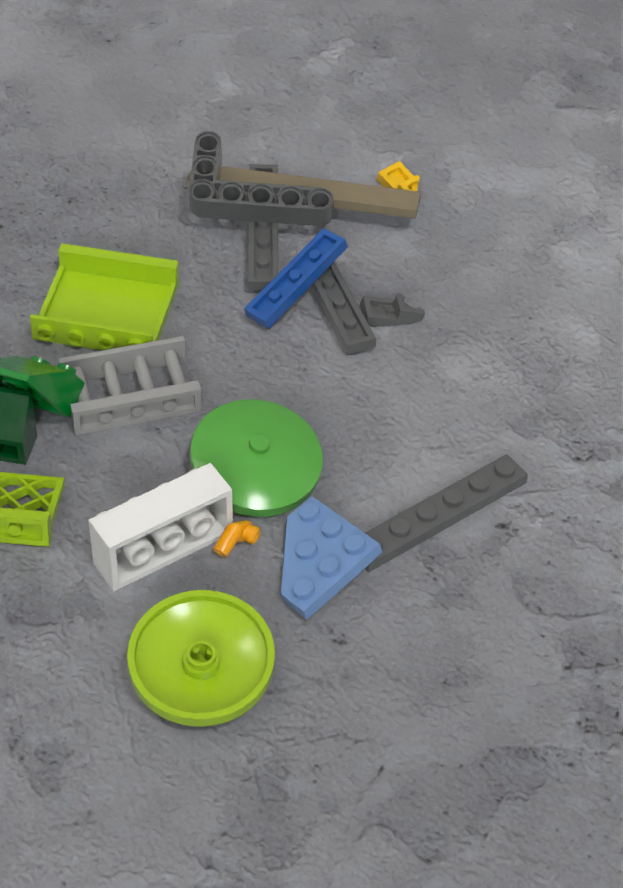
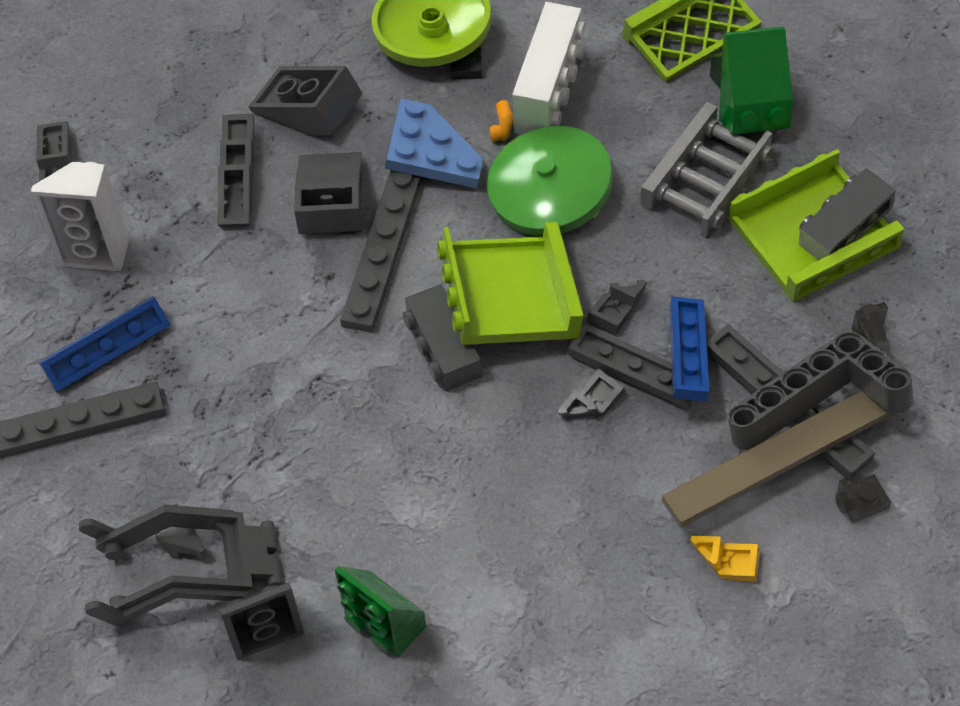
camera: 145 degrees right, 10 degrees up
none -> dark grey slope [218,114,255,227]
none -> dark grey slope [248,66,363,135]
none -> dark grey slope [294,152,362,234]
none -> dark grey brick [403,284,482,391]
none -> lime panel [436,222,584,345]
none -> dark grey slope [587,280,647,335]
none -> dark grey brick [799,168,896,260]
none -> clear smoke bracket [835,474,891,523]
none -> clear smoke bracket [851,302,888,351]

